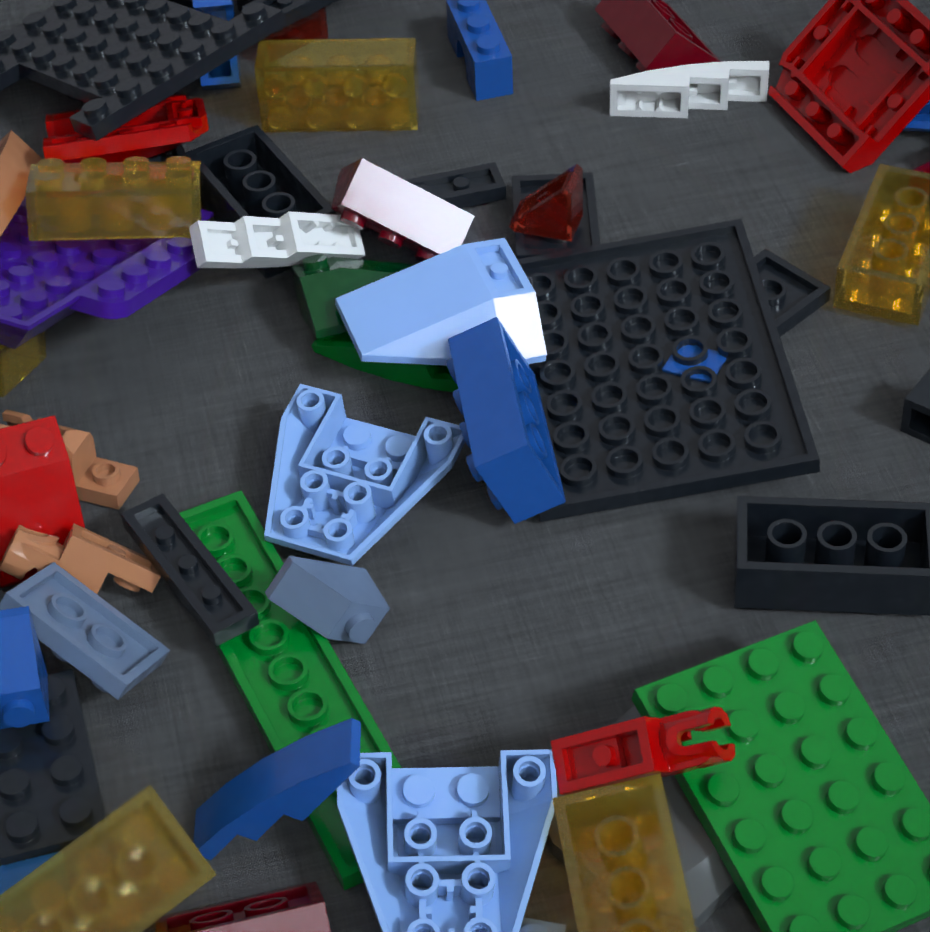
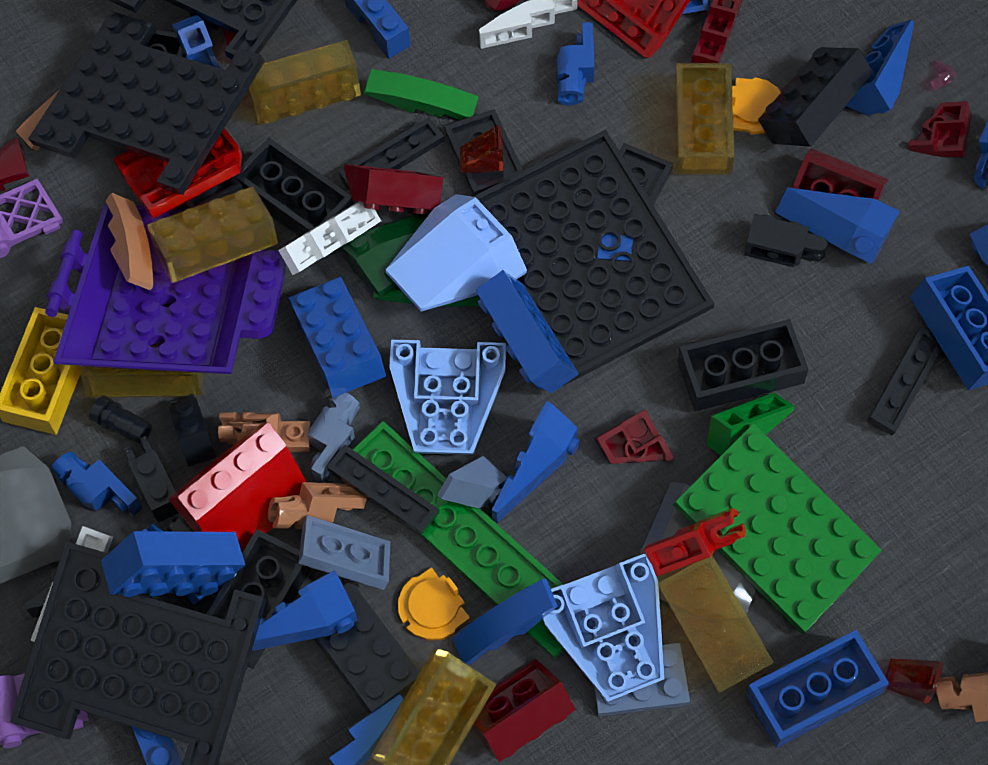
camera: 20 degrees left, 20 degrees up
none -> blue brick [288,277,386,398]
none -> sand blue plate [308,392,360,483]
none -> green slope [363,69,478,120]
none -> light orange piece [398,567,470,641]
none -> blue wedge [492,401,580,523]
none -> blue plate [556,22,594,105]
none -> dark red slope [594,409,674,464]
none -> green slope [706,393,794,456]

